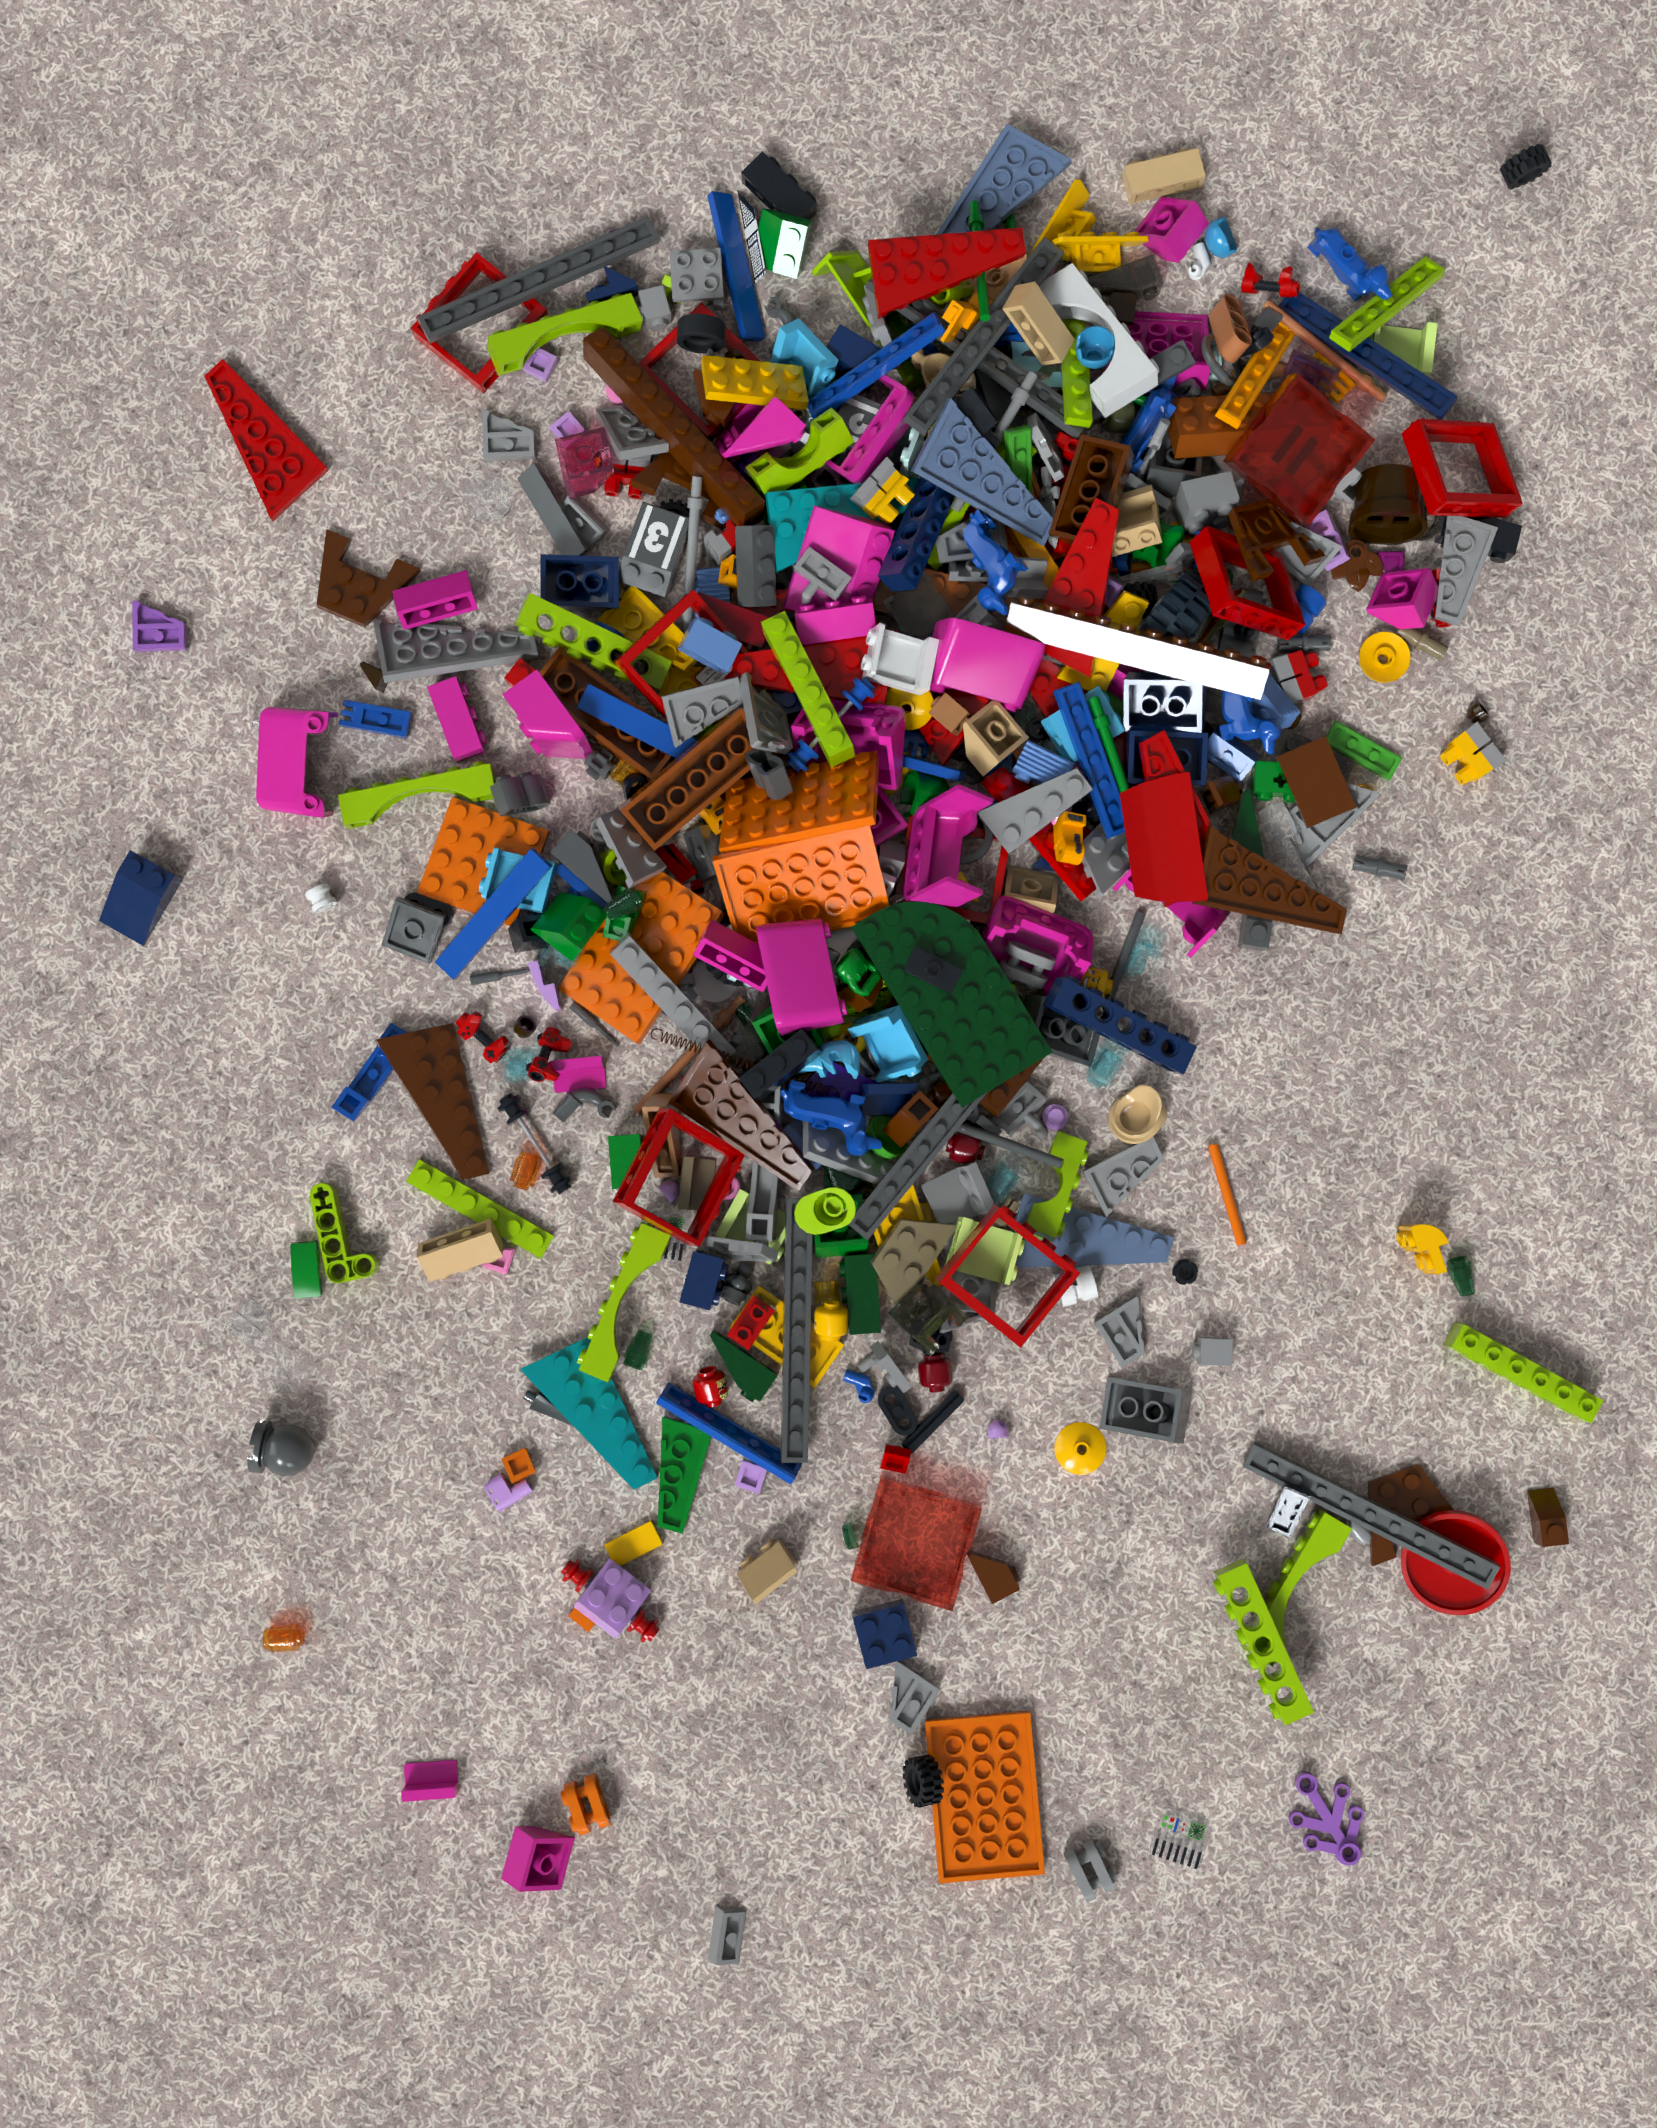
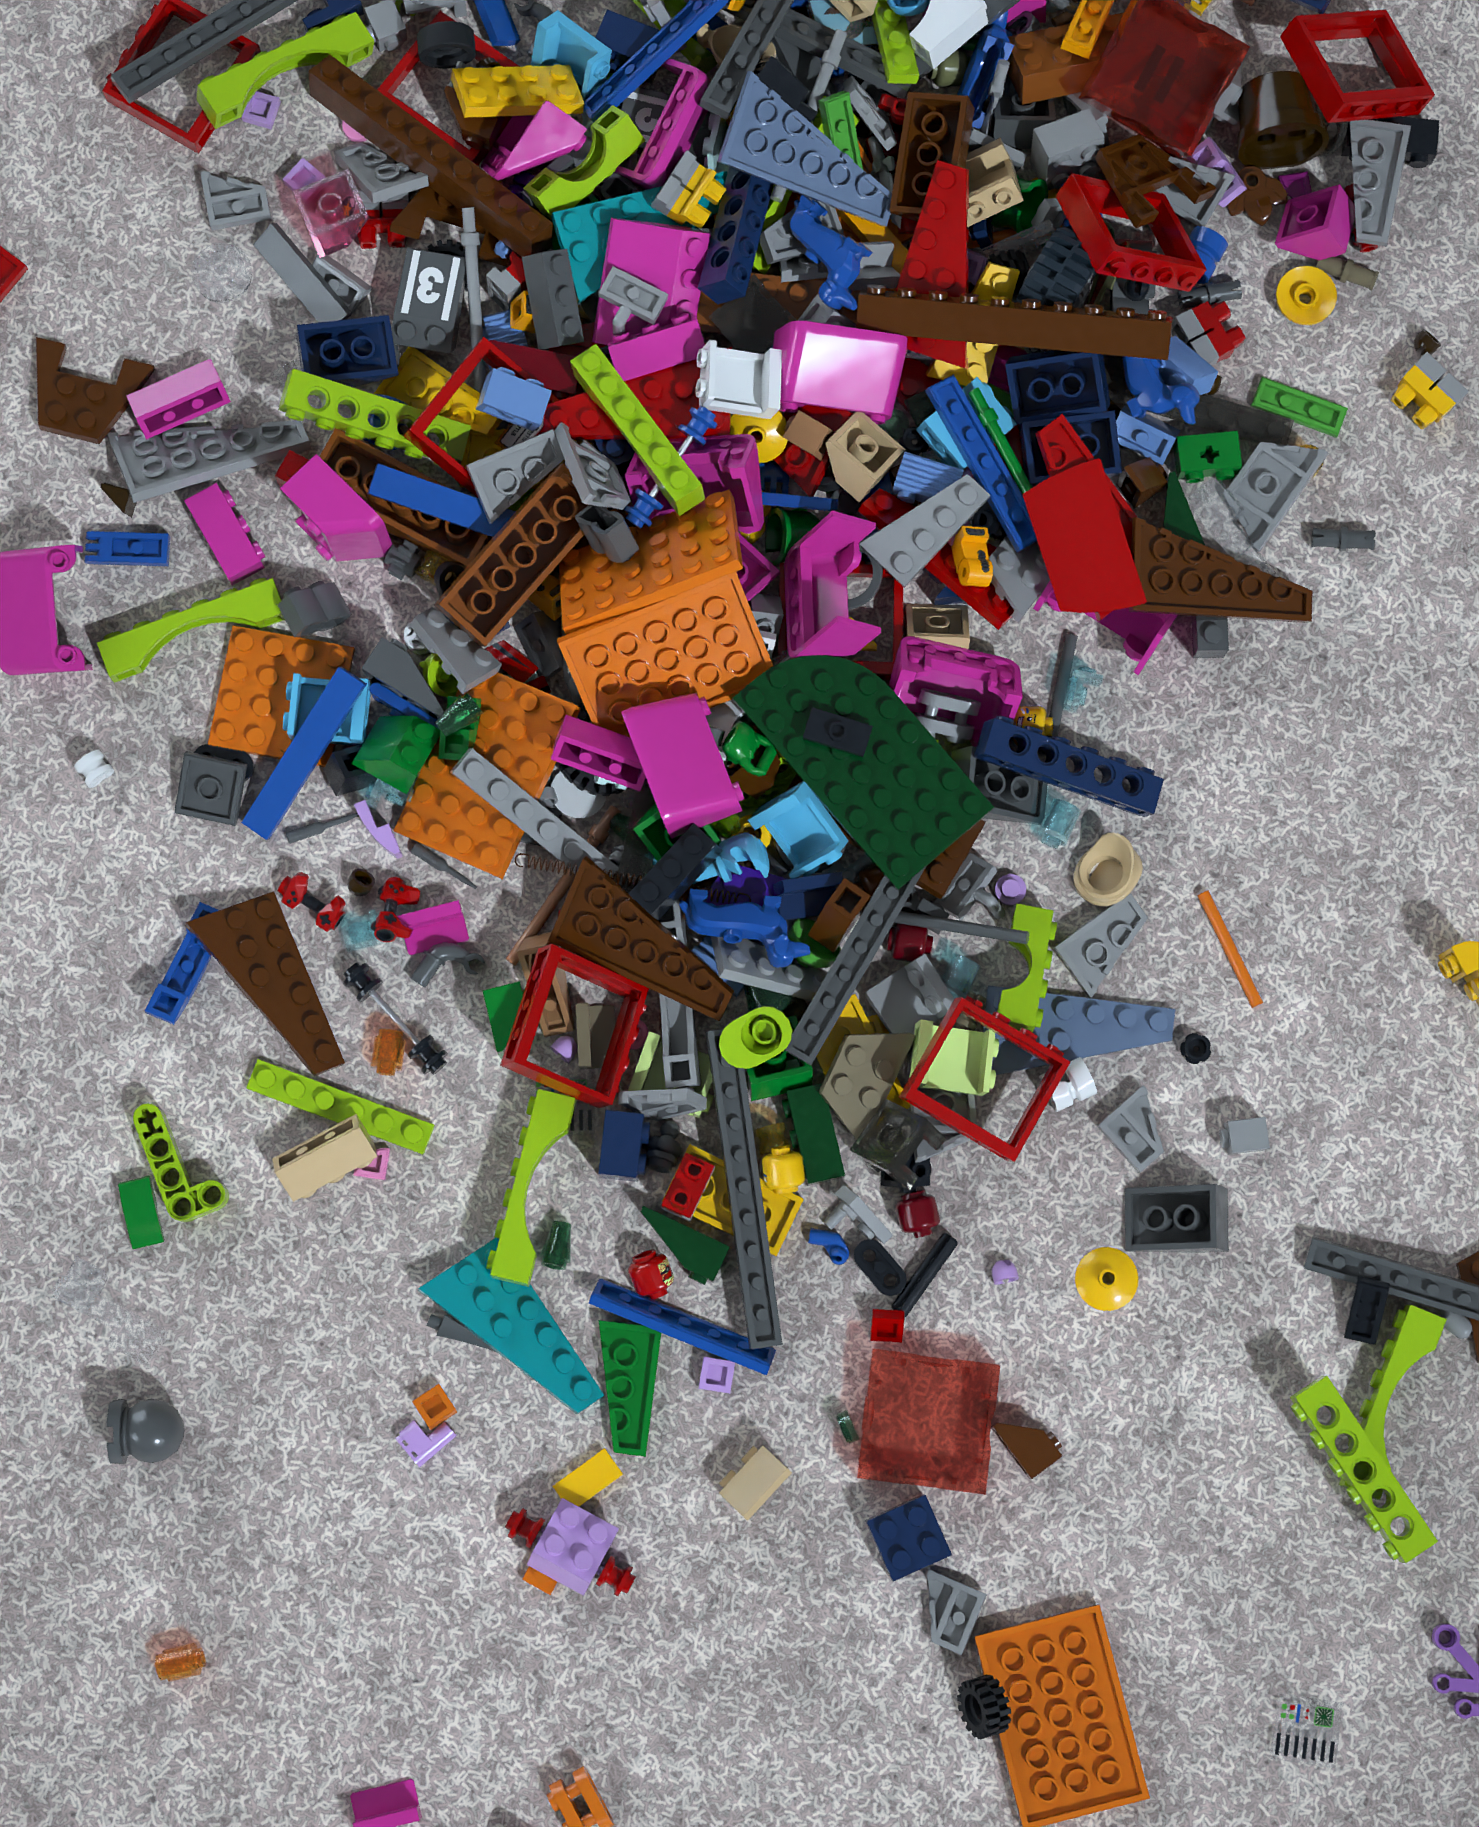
camera: 10 degrees left, 5 degrees down
light grey brick [1063,1839,1117,1903] -> none
reddish brown tile [1276,736,1356,829] -> none
none -> tile [904,390,936,428]

